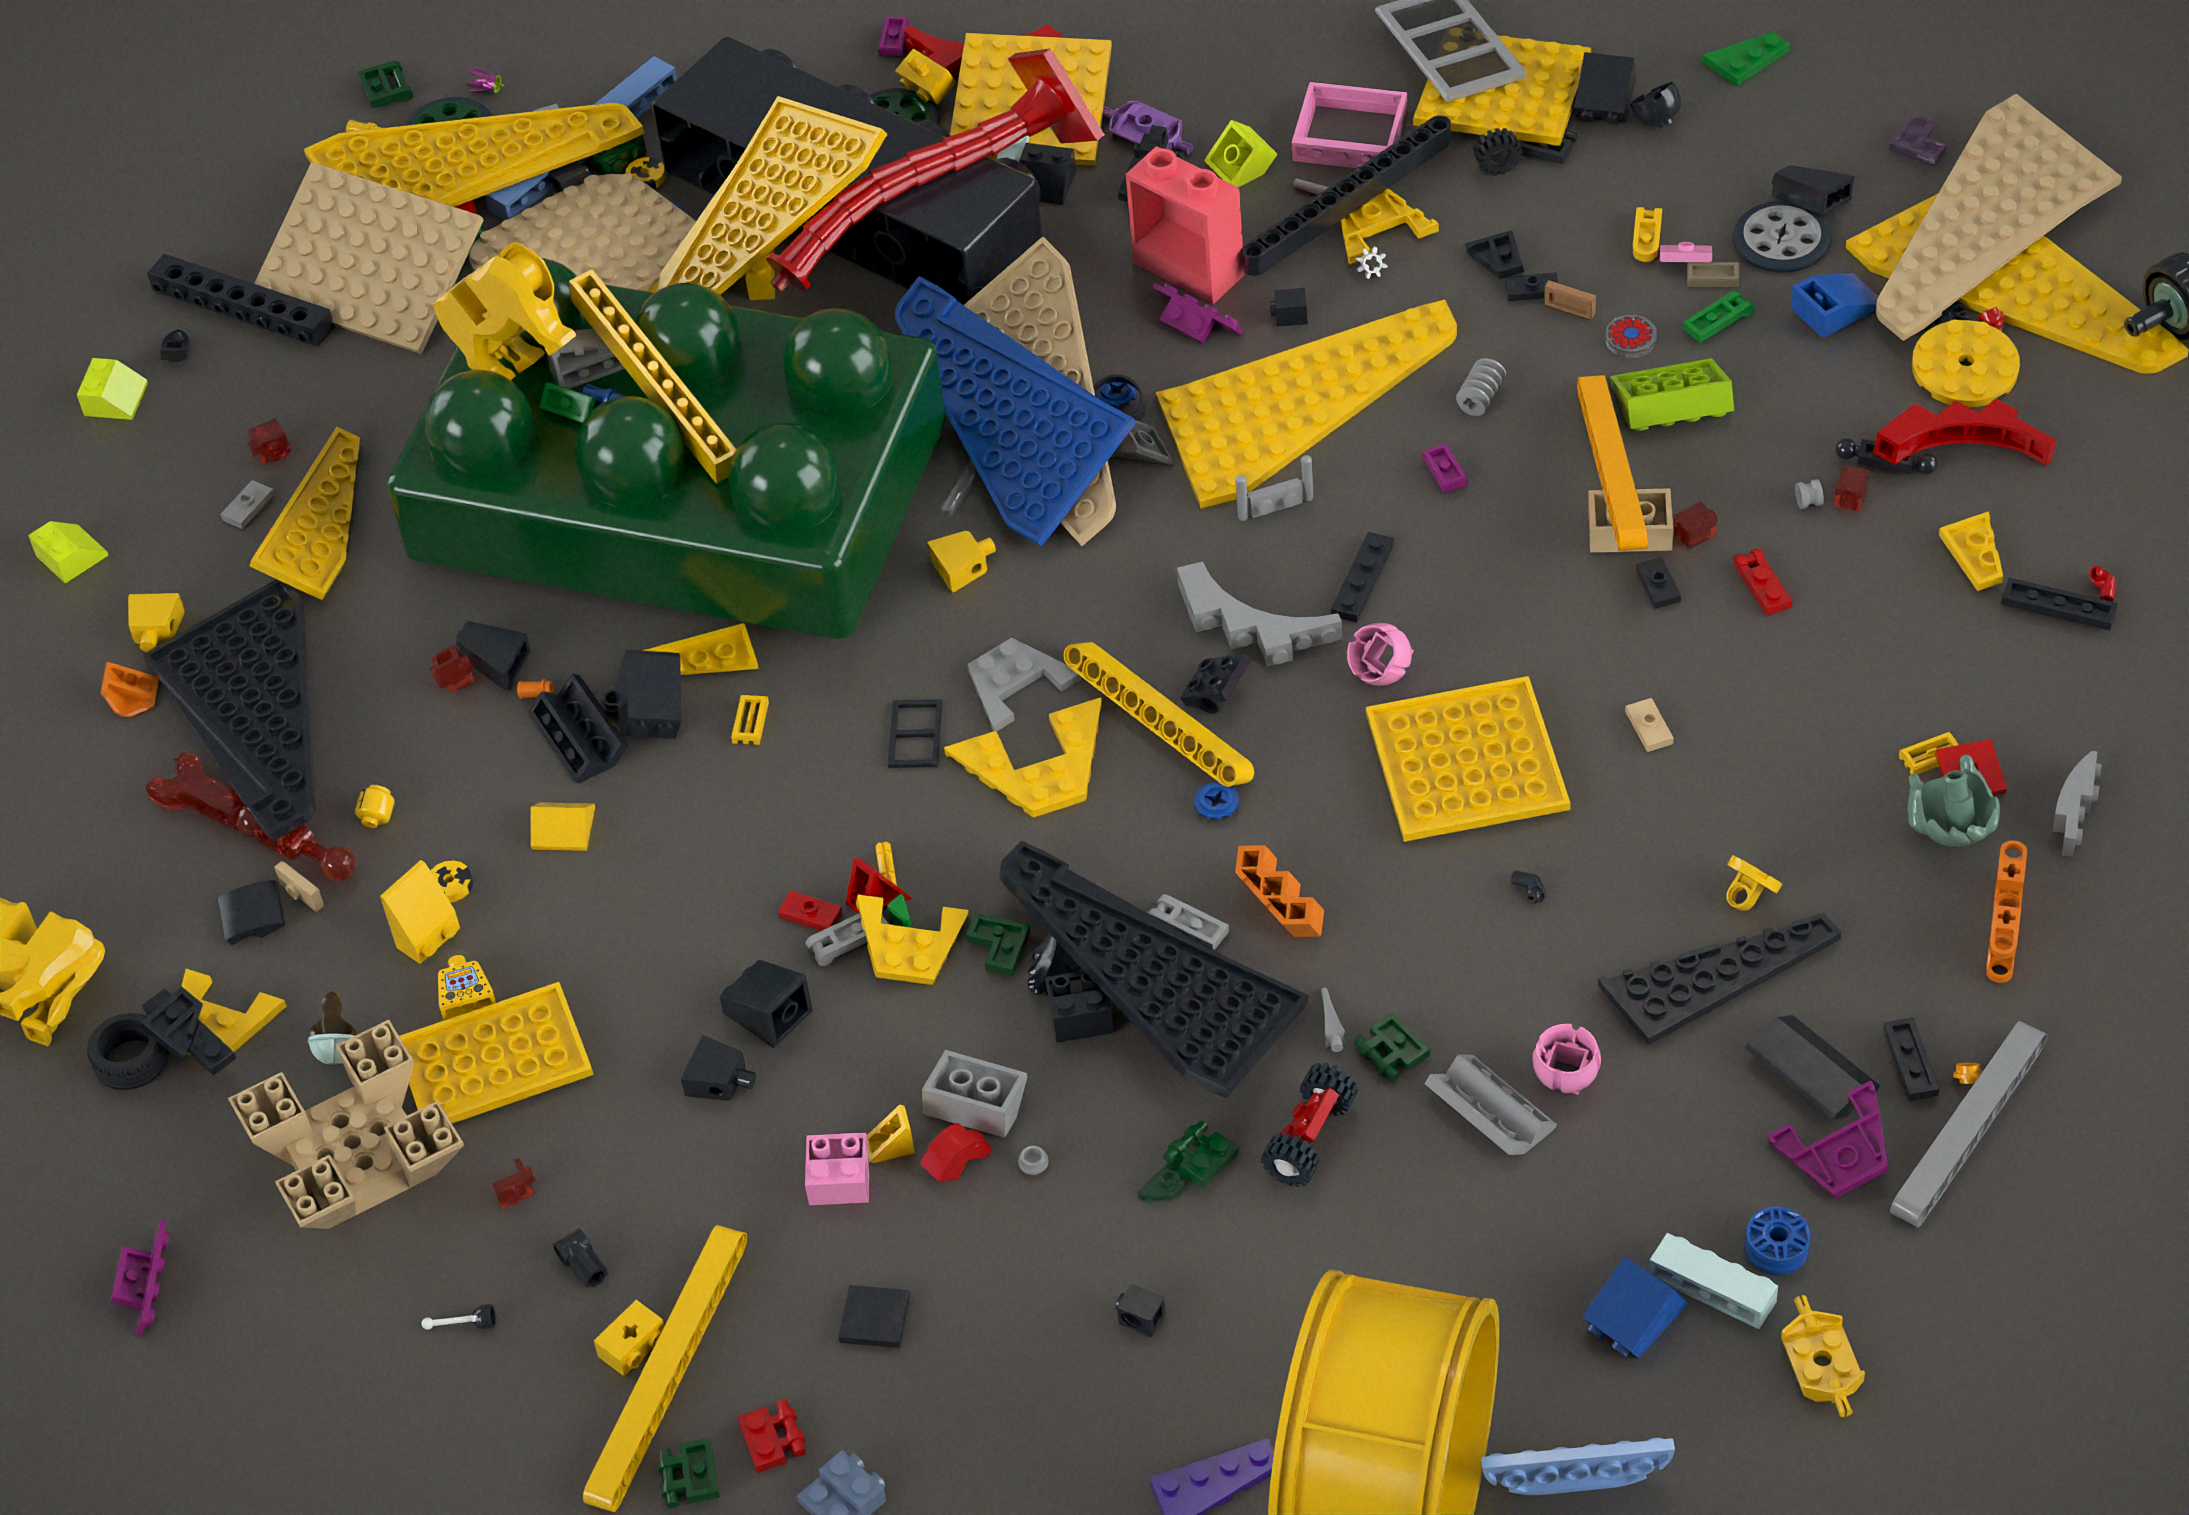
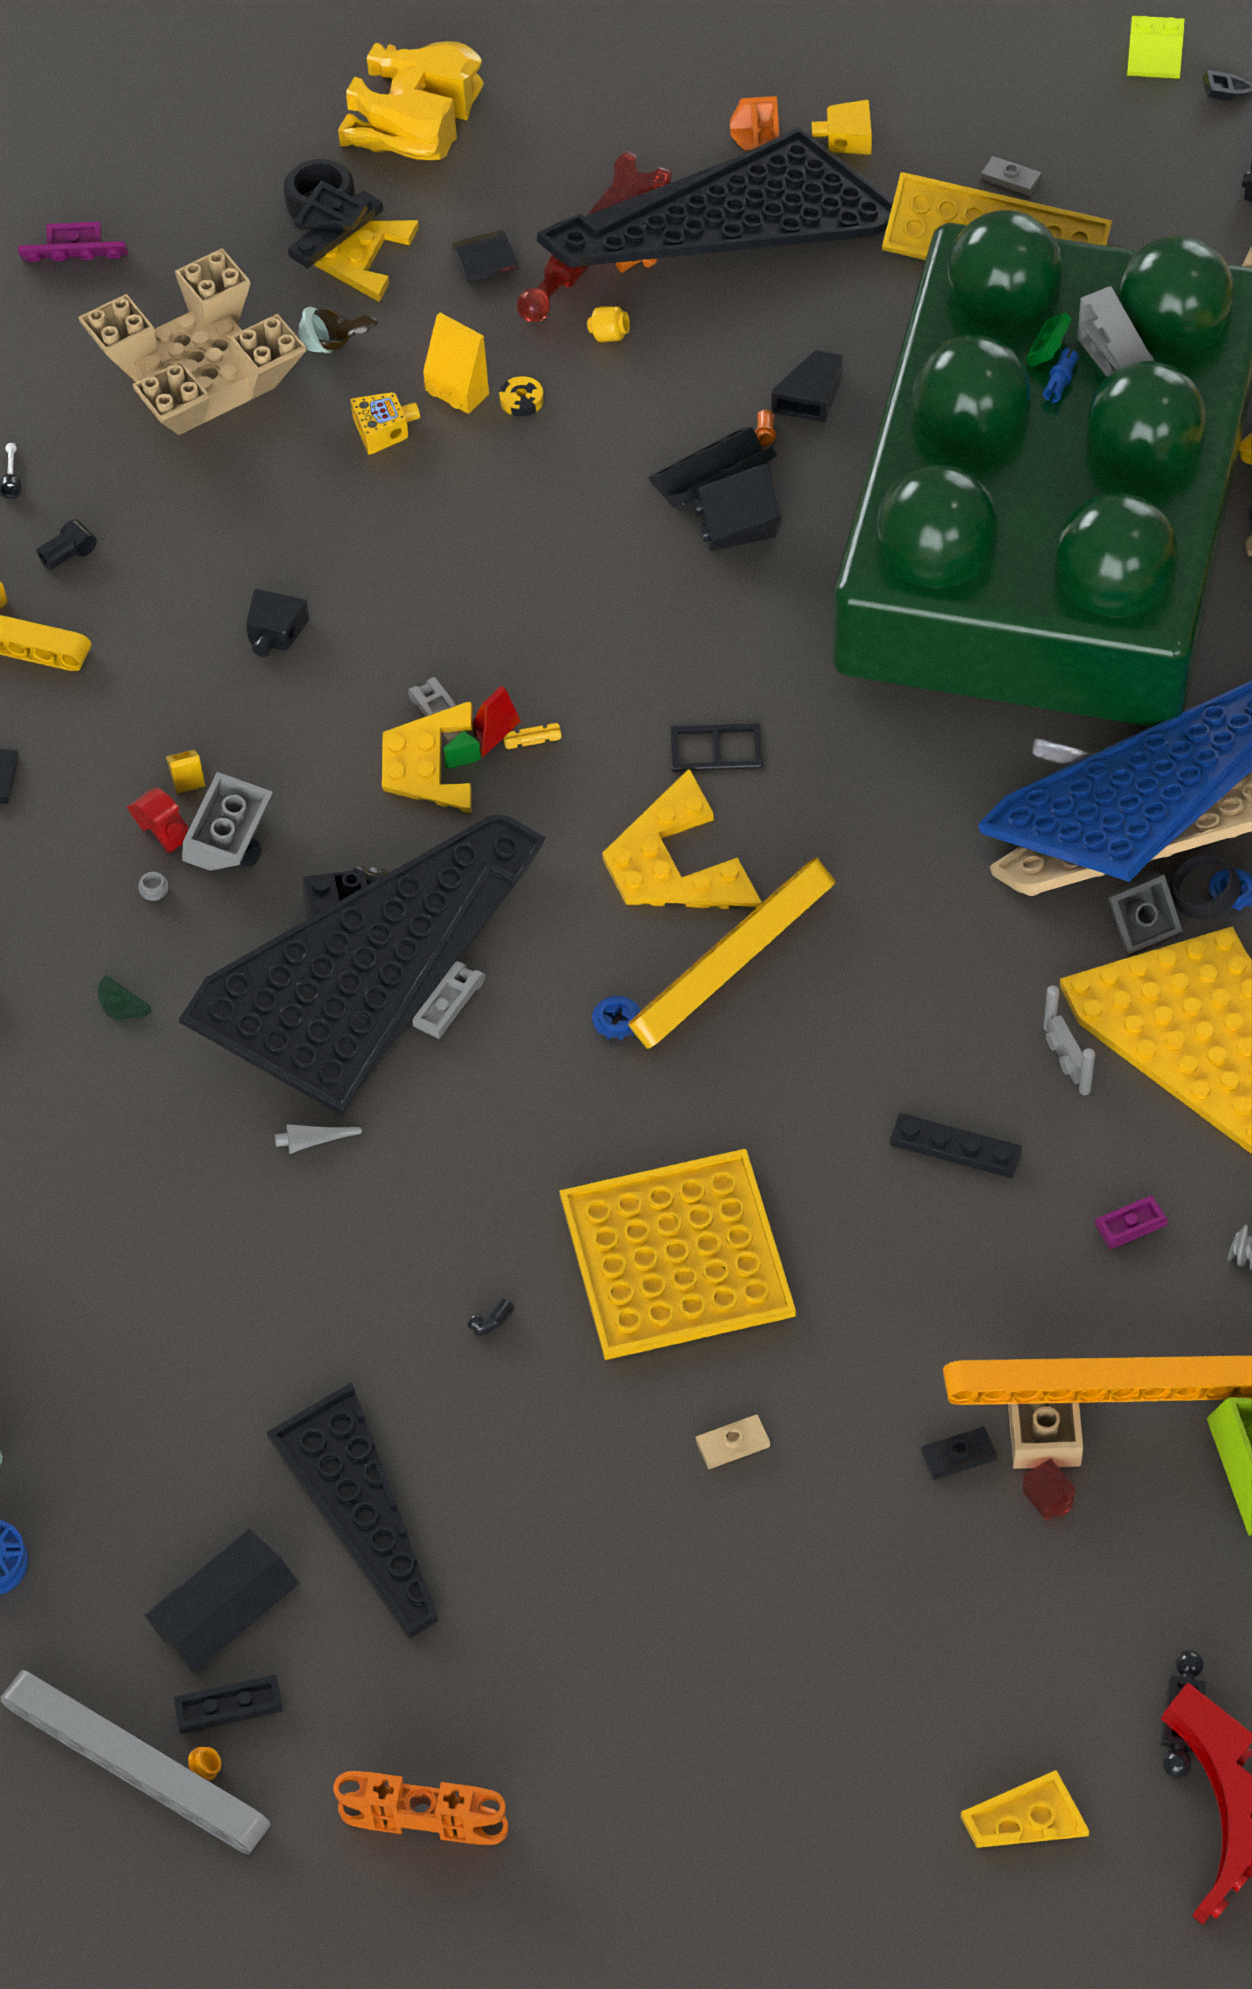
camera: 85 degrees right, 5 degrees up
neon yellow slope [28,521,108,584] -> none
clear red brick [247,418,291,464] -> none
tan plate [274,861,324,912] -> none
yellow plate [399,982,594,1124] -> none
clear red brick [429,644,475,694] -> none
yellow animal [431,242,576,380] -> none
clear red bracket [492,1157,536,1209] -> none
yellow slope [531,802,595,851] -> none
yellow brick [569,269,736,483] -> none
yellow wing [642,623,759,675] -> none
black slope [719,960,813,1048] -> none
yellow tile [731,695,769,745] -> none
red plate [778,890,842,931] -> none
bright pink slope [805,1133,869,1205] -> none
yellow torso [927,531,996,593] -> none
dark green plate [966,913,1031,976] -> none
light grey wing [967,638,1082,731] -> none
dark green plate [1163,1120,1239,1188] -> none
light grey arch [1177,561,1342,667] -> none
black plate [1180,654,1250,714] -> none
orange brick [1235,845,1324,938] -> none
black plate [1261,1062,1358,1187] -> none
bright pink piece [1347,623,1414,686] -> none
dark green plate [1354,1012,1430,1082] -> none
light grey slope [1425,1055,1557,1155] -> none
bright pink piece [1533,1024,1601,1095] -> none
yellow tile [1727,855,1782,911] -> none
red plate [1733,548,1792,616] -> none
magenta wing [1766,1080,1890,1199] -> none
light grey wheel [1795,479,1824,509] -> none
clear red brick [1834,465,1870,512] -> none
yellow tile [1899,732,1959,774] -> none
sand green piece [1907,754,2000,847] -> none
red plate [1935,739,2007,796] -> none
black plate [2001,577,2118,630] -> none
light grey slope [2053,751,2102,857] -> none
red arm [2089,566,2116,602] -> none

